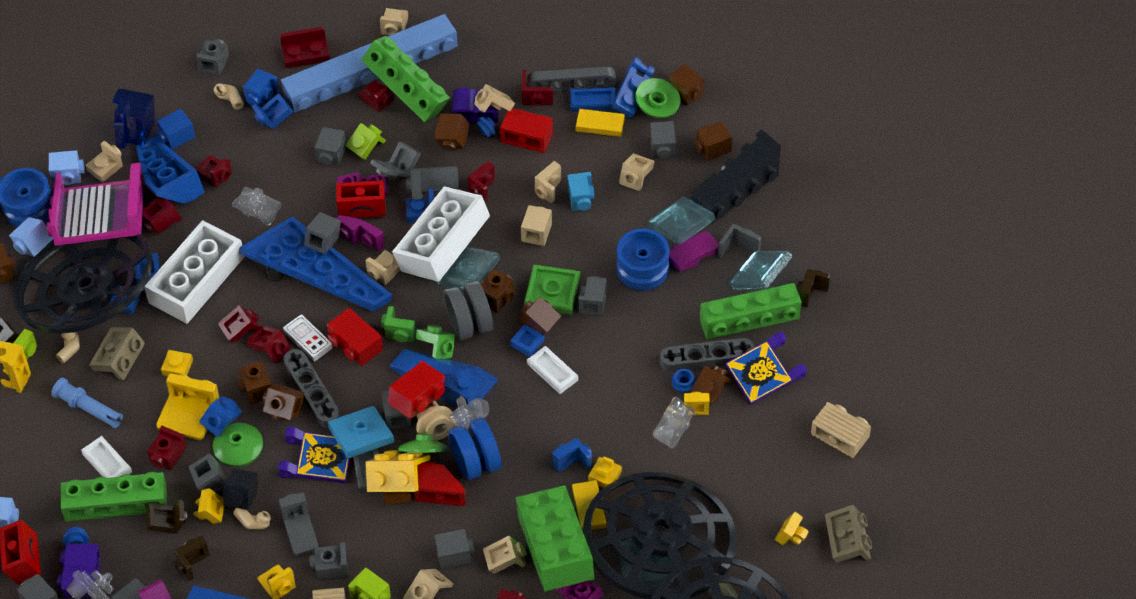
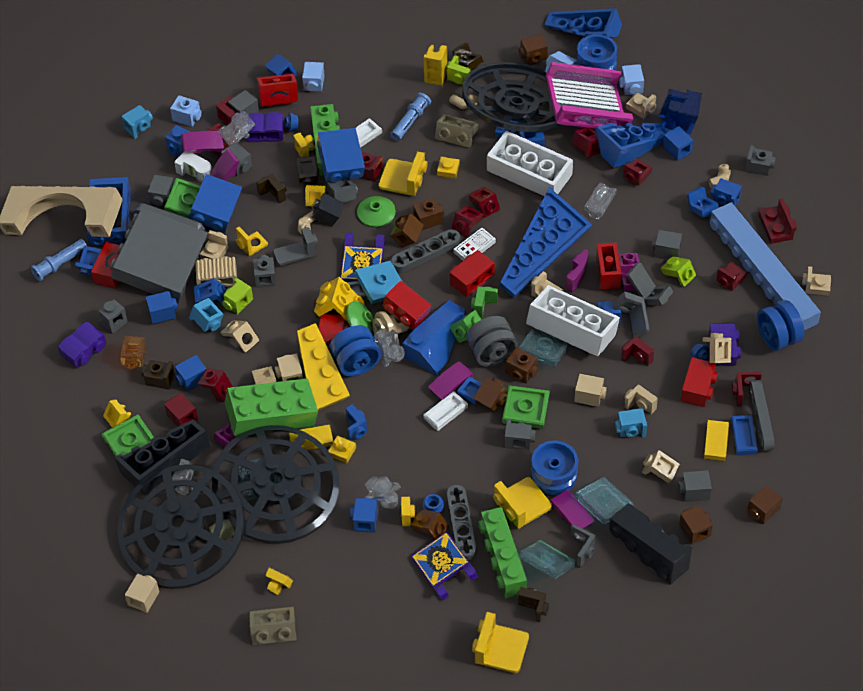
camera: 90 degrees right, 0 degrees up
blue bracket [199,396,243,436] -> none
dark grey brick [304,212,341,254] -> none
bright green brick [361,36,450,122] -> none
reddish brown brick [434,114,469,151] -> none
dark grey brick [434,529,474,570] -> none
blue plate [611,57,655,118] -> none
bright green dish [635,78,680,118] -> none
tan brick [811,402,871,458] -> none
none -> tan brick [275,354,303,381]
none -> yellow tile [293,133,315,158]
none -> yellow wing [297,323,350,411]
none -> blue brick [317,128,365,182]
none -> blue brick [350,497,378,533]
none -> magenta slope [428,361,474,400]
none -> yellow bracket [472,612,529,673]
none -> yellow bracket [493,477,552,529]
none -> blue wheel [757,300,805,352]

